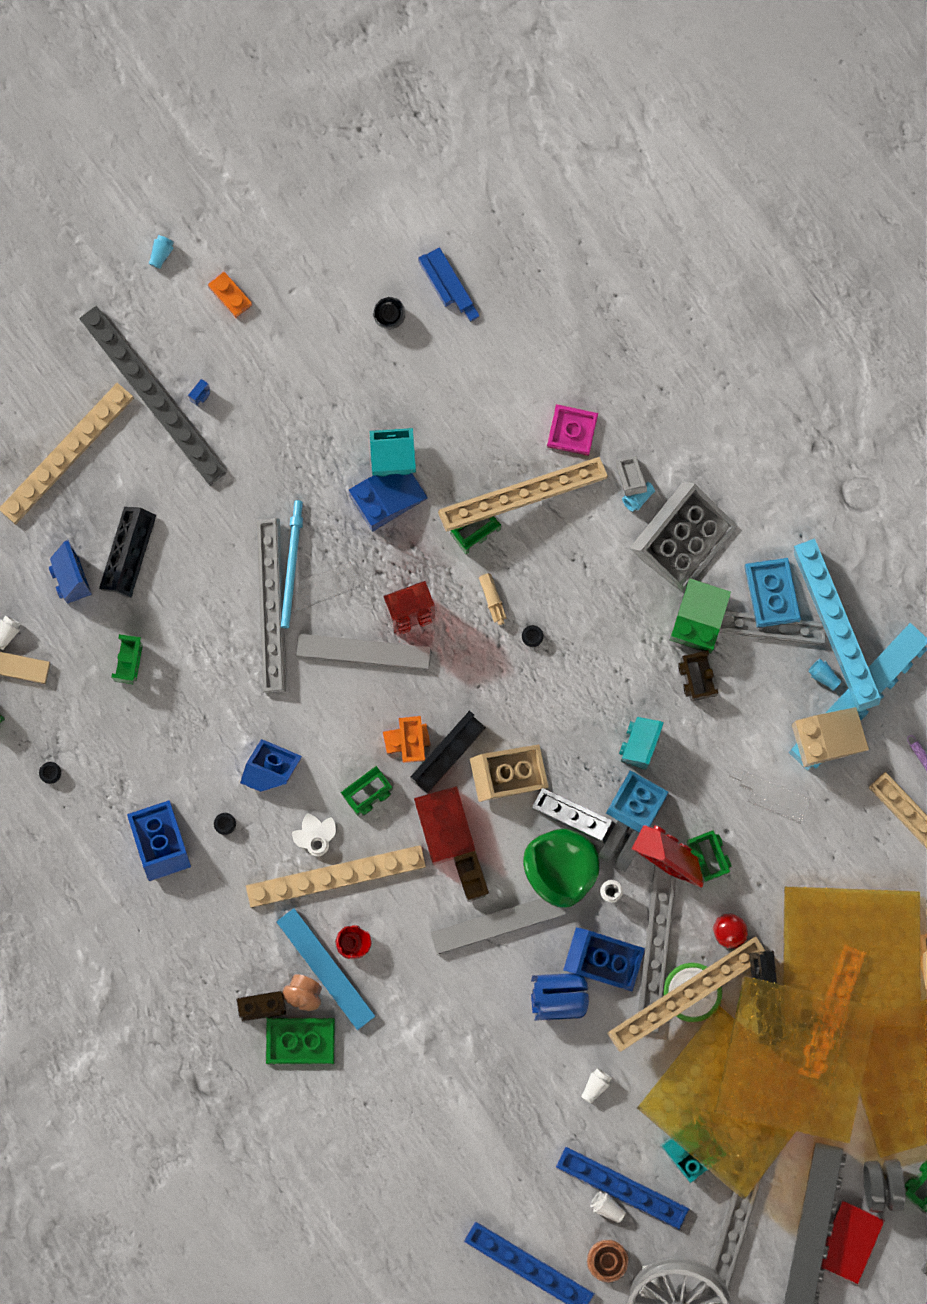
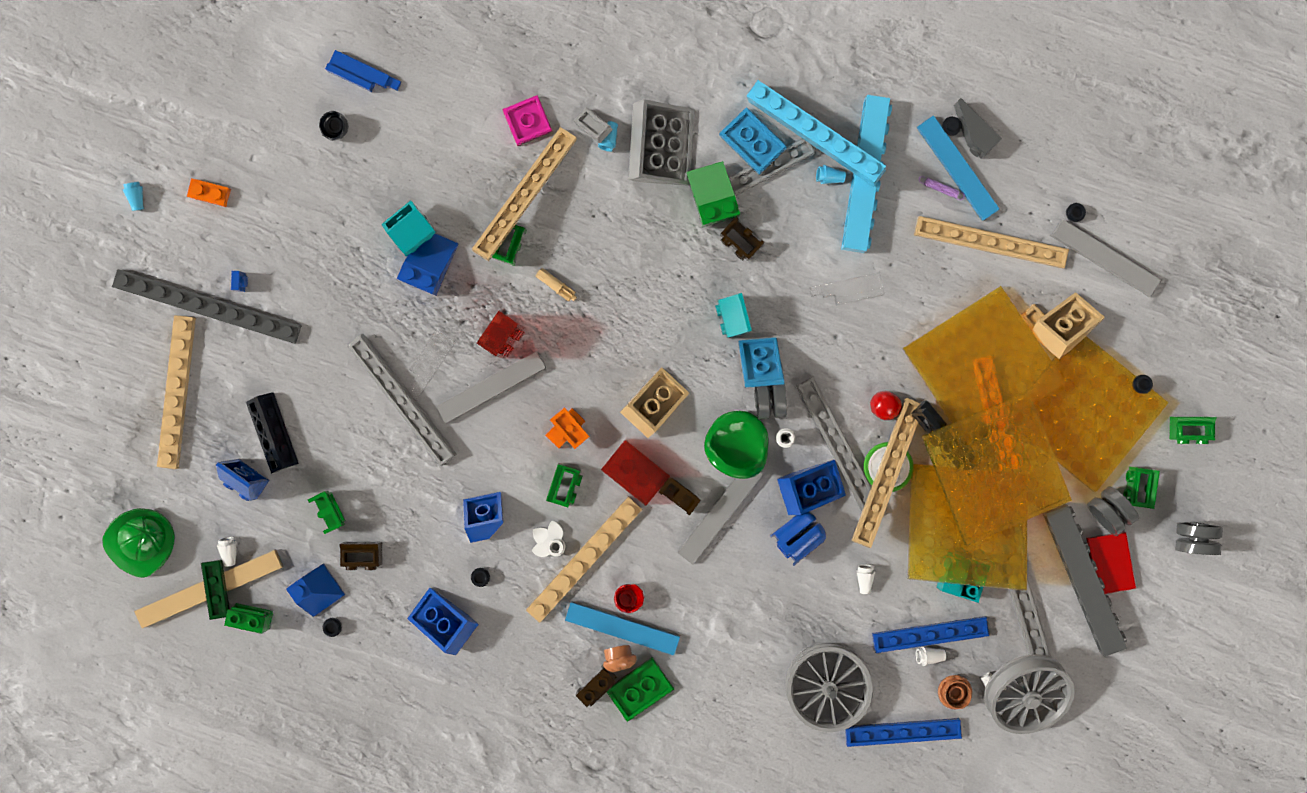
camera: 30 degrees left, 10 degrees up
medium azure bar [281,500,303,629] -> none
black fence [410,710,486,794] -> none
black plate [522,625,544,647] -> none
plate [532,788,616,843] -> none
red slope [632,825,704,888] -> none
green window [687,830,732,883] -> none
tan slope [792,707,869,767] -> none
none -> blue slope [286,563,345,617]
none -> dark brown window [339,542,382,570]
none -> light grey wheel [785,643,873,732]

